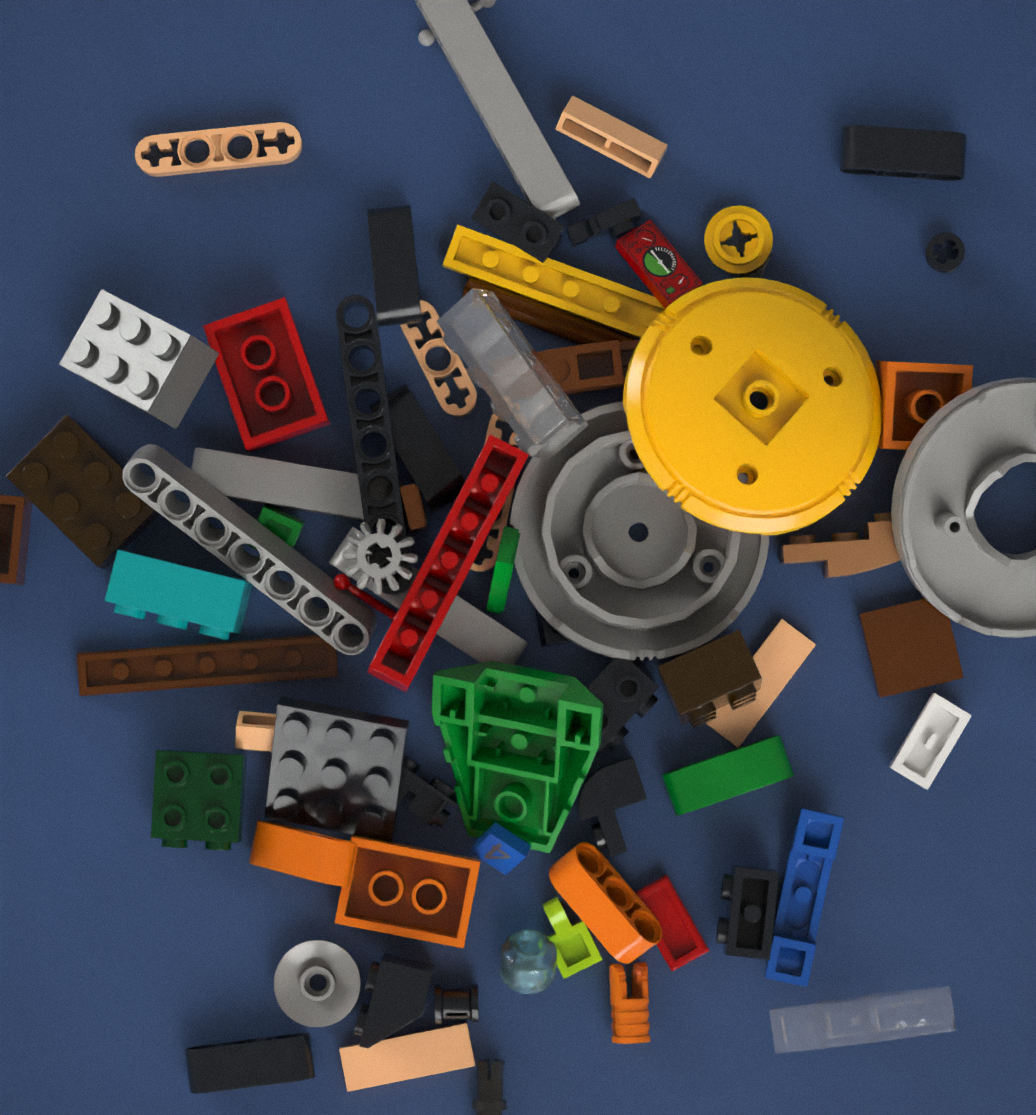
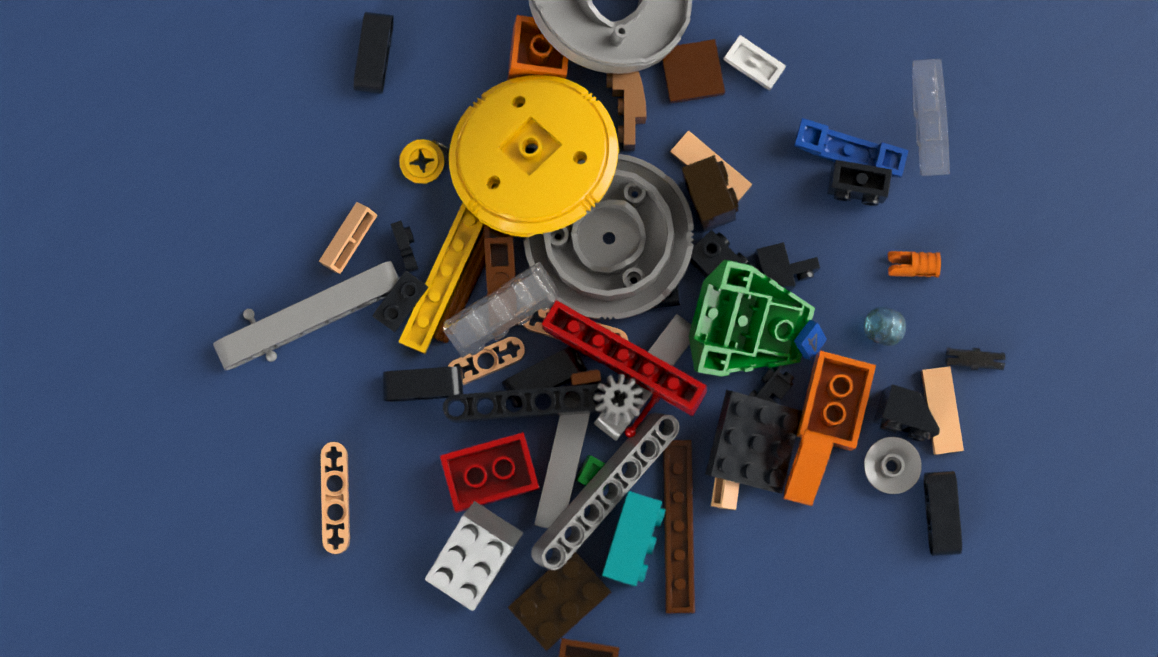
camera: 90 degrees left, 5 degrees down
dark green brick [151,750,247,850] -> none
black bush [434,985,479,1024] -> none
green tile [486,526,521,614] -> none
lime plate [542,896,603,979] -> none
orange beam [549,842,662,964] -> none
red tile [615,220,703,309] -> none
red tile [635,874,709,972] -> none
green beam [662,734,794,816] -> none
black bush [925,232,965,273] -> none

